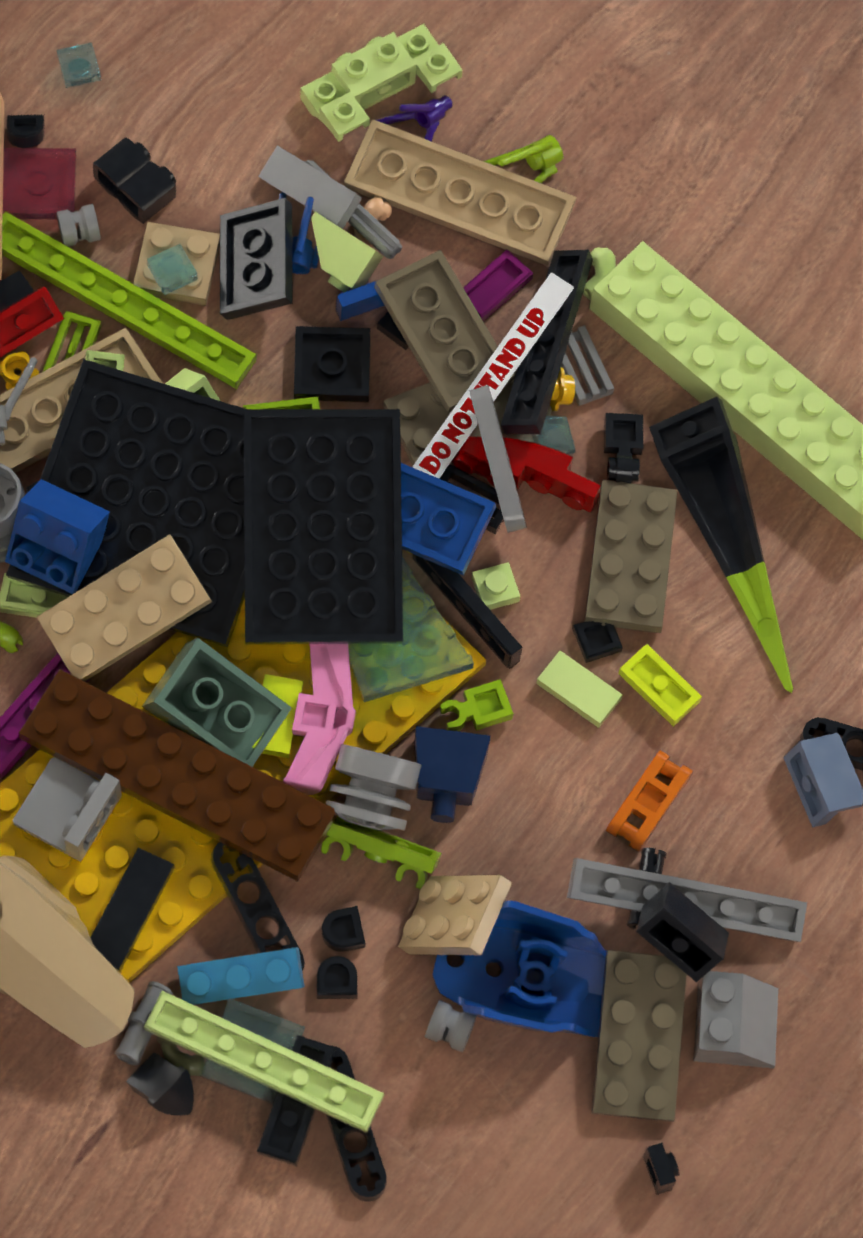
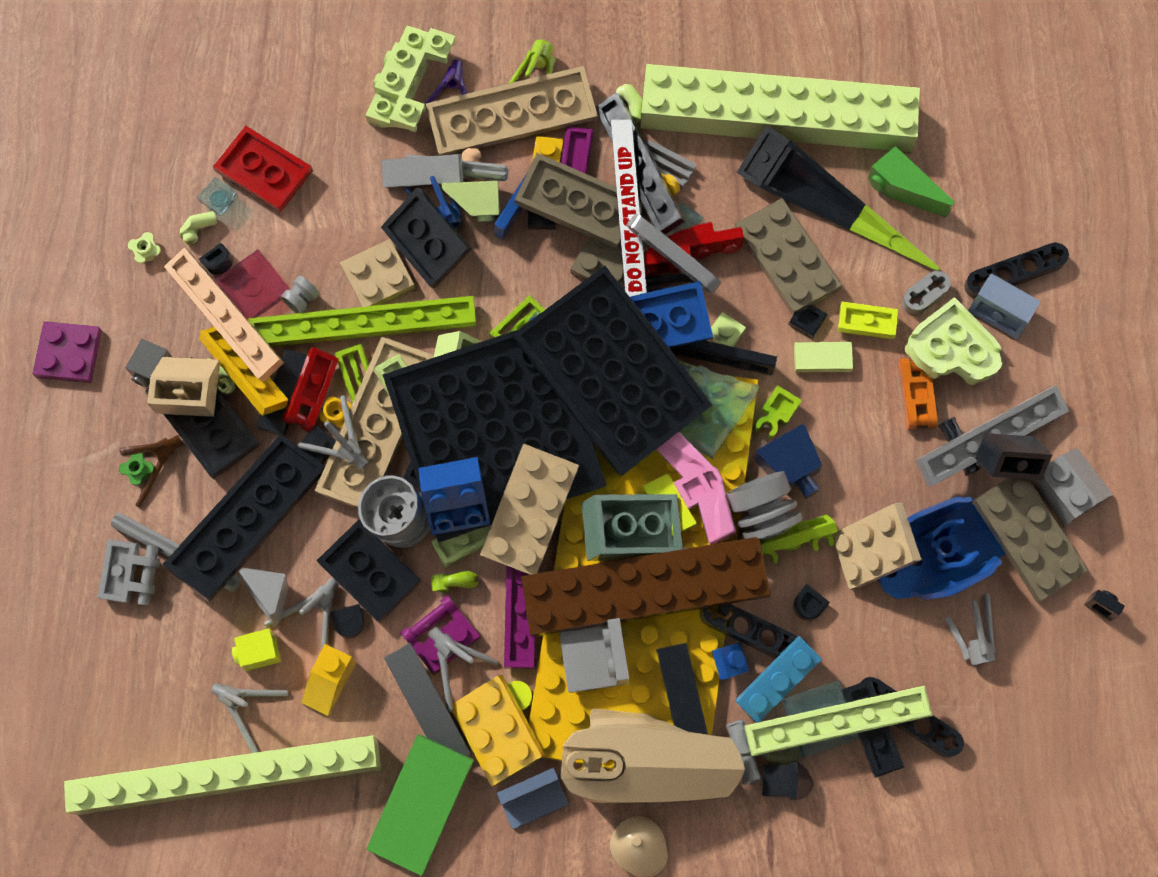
camera: 30 degrees left, 5 degrees up
black brick [93,137,176,224] -> none
clear light blue plate [147,244,198,295] -> none
black tile [294,326,370,402] -> none
black tile [317,956,357,999] -> none
light grey wheel [425,1000,477,1053] -> none
black plate [604,413,643,483] -> none
none -> yellowish green arm [180,211,217,245]
none -> red plate [213,125,313,213]
none -> yellow plate [532,136,563,163]
none -> blue plate [712,642,749,680]
none -> bright green slope [867,146,955,217]
none -> light grey beam [902,271,951,315]
none -> yellowish green plate [905,297,1003,385]
none -> light grey plant [945,594,996,666]

